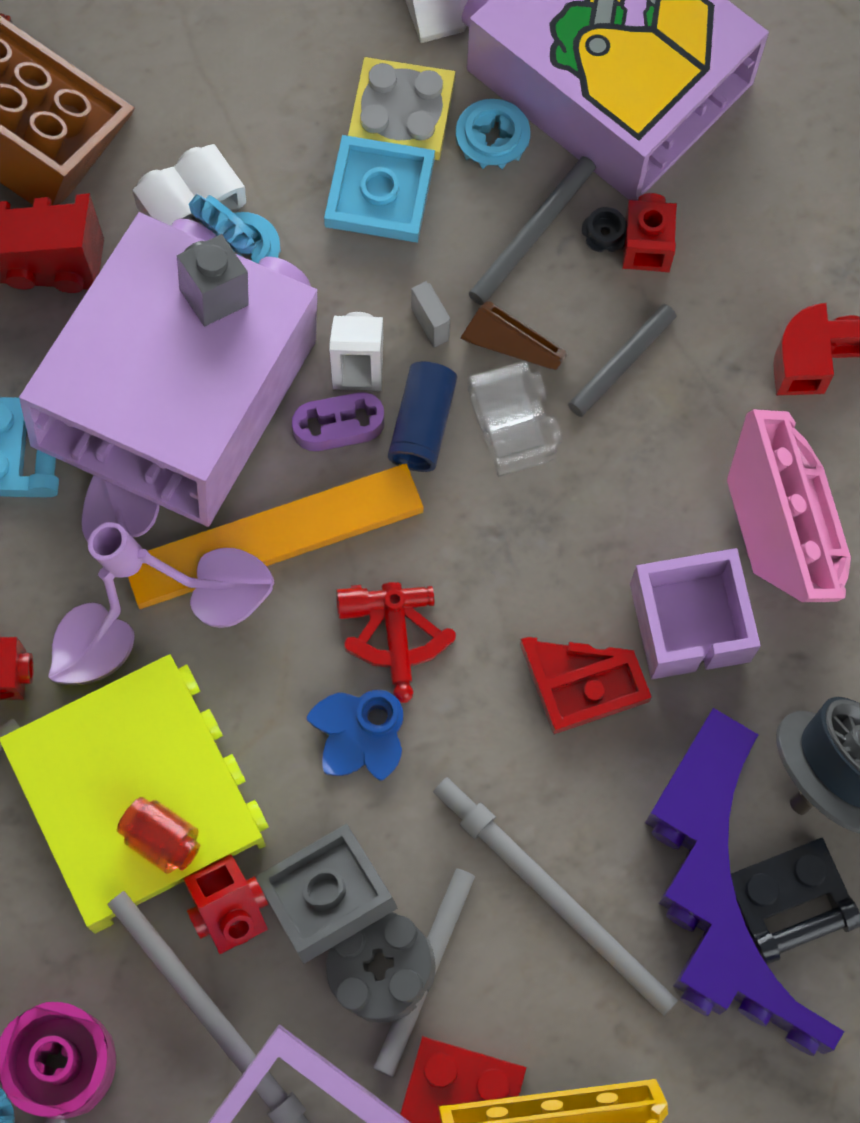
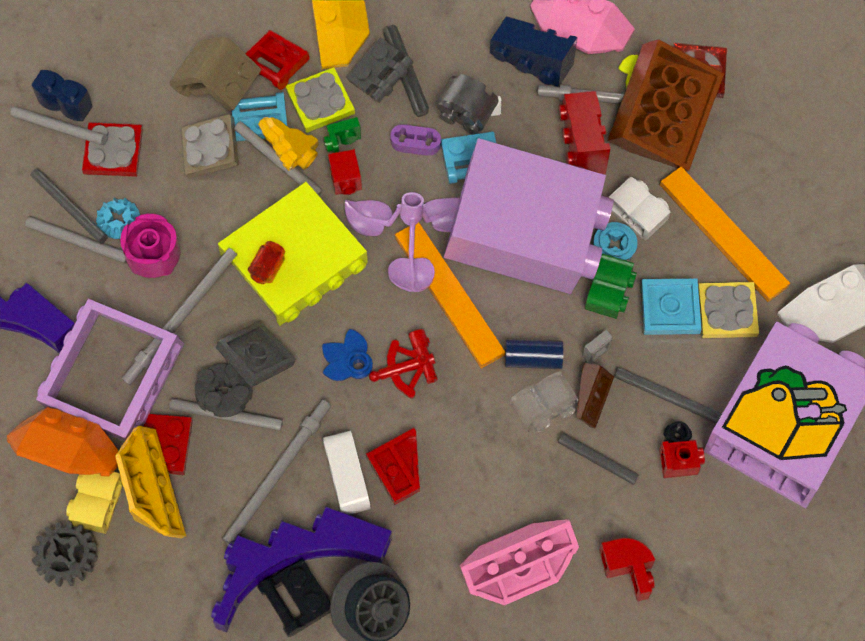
camera: 80 degrees right, 5 degrees down
dark grey brick [177,234,249,327] -> none
red brick [183,854,268,954] -> none
medium azure gear [188,194,257,255] -> none
medium lavender beam [292,392,384,451] -> none
white slope [329,312,384,391] -> none
medium azure gear [456,99,531,169] -> none
lavender piece [630,548,761,680] -> none
none -> white beam [323,431,371,515]
none -> green brick [585,253,637,319]
none -> light orange tile [660,167,790,302]

